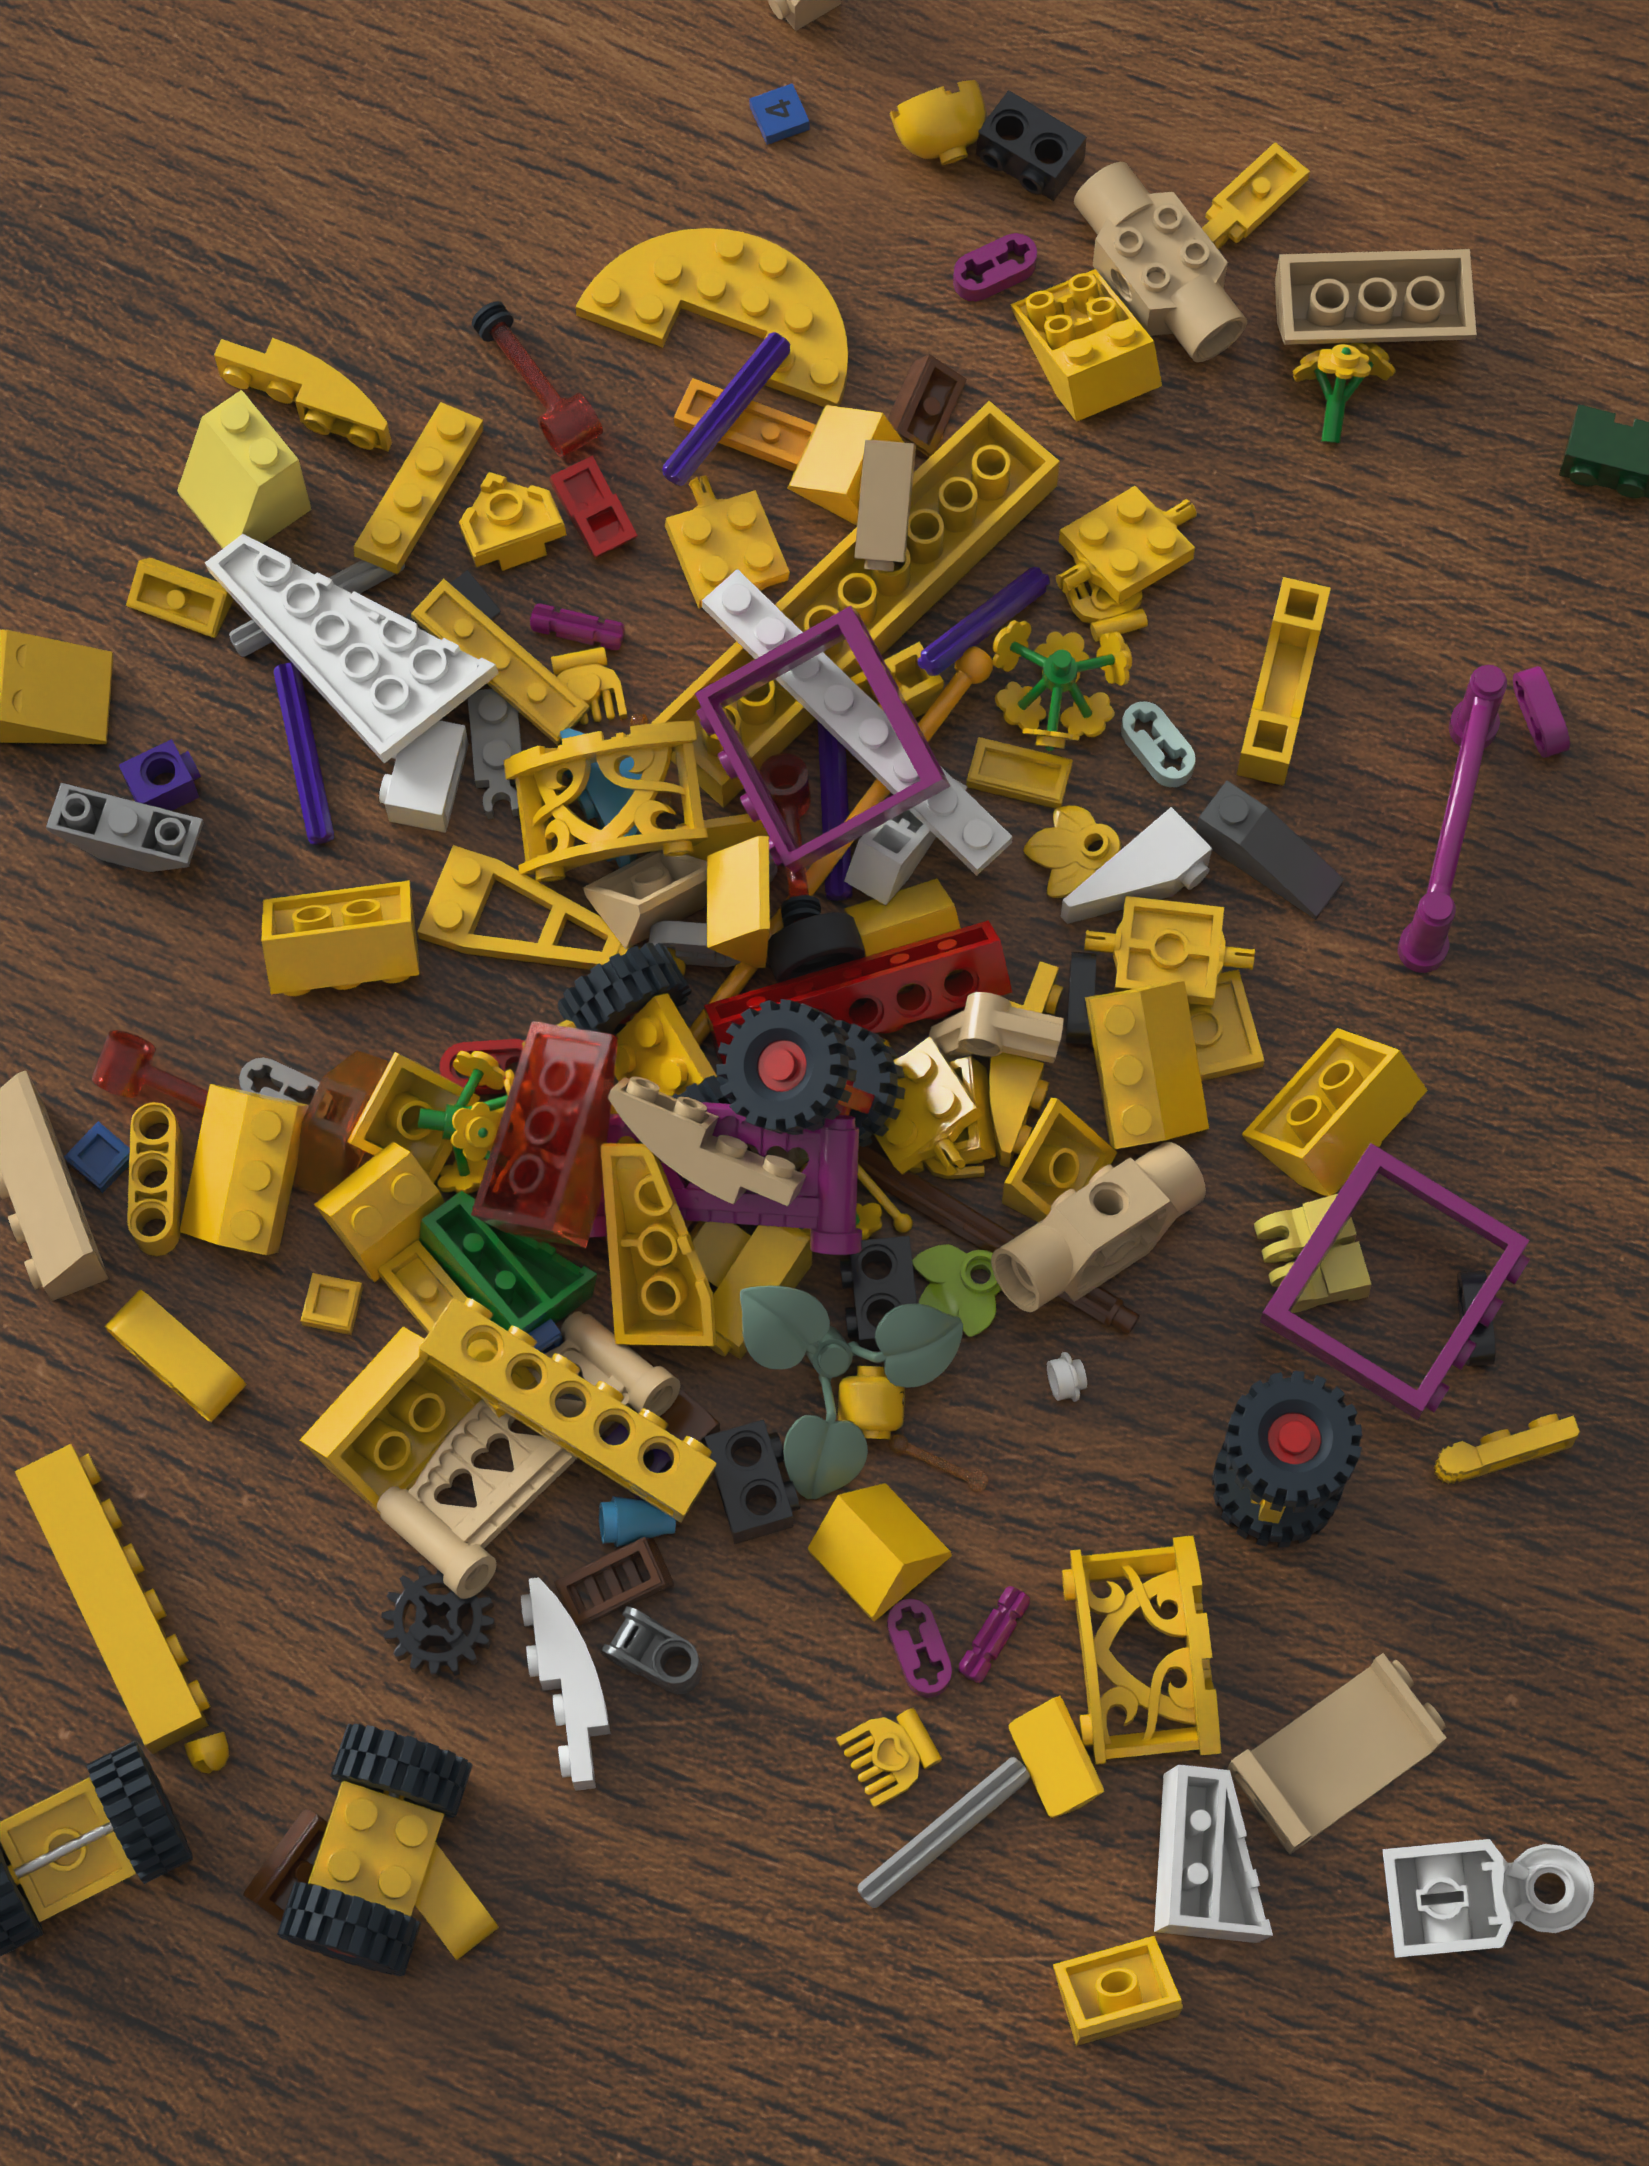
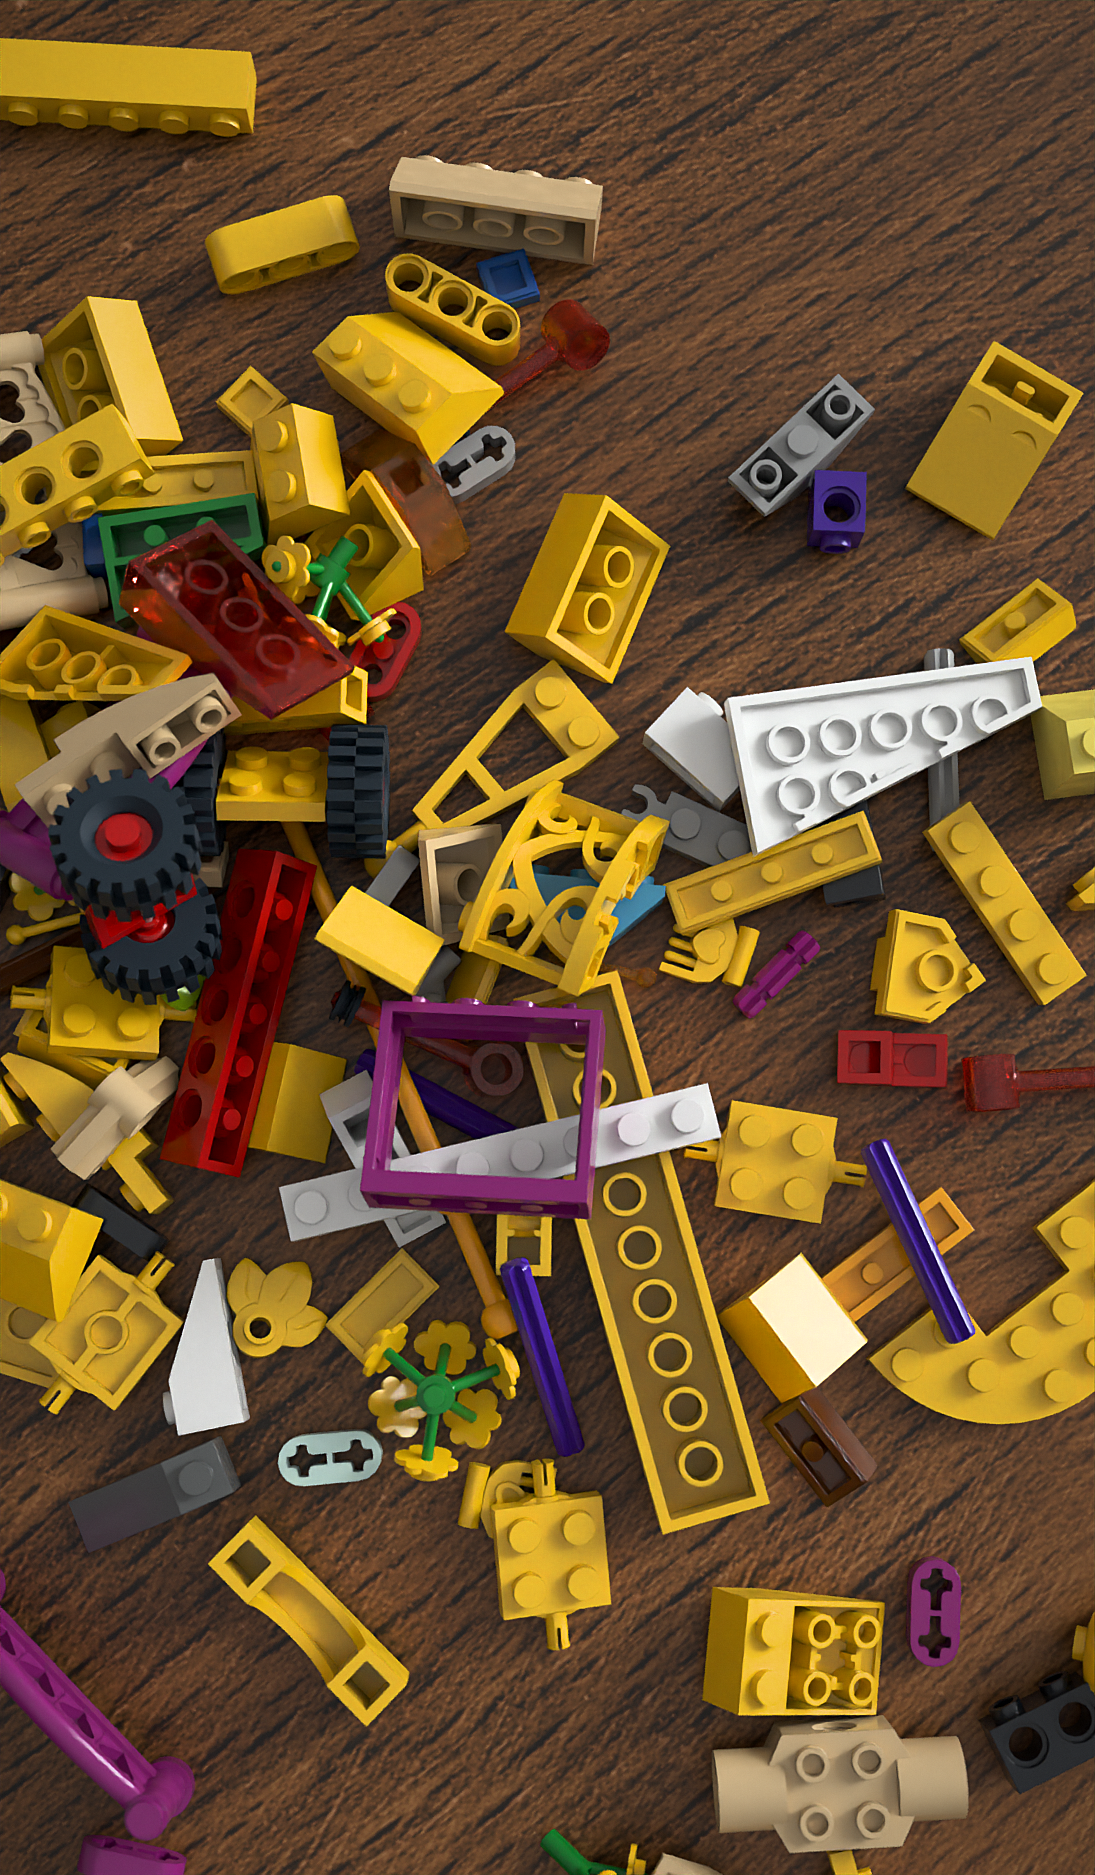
camera: 115 degrees right, 10 degrees up
dark purple axle [273,662,334,845] -> none
black tyre [767,912,865,983] -> none
tan slope [854,439,916,571] -> none

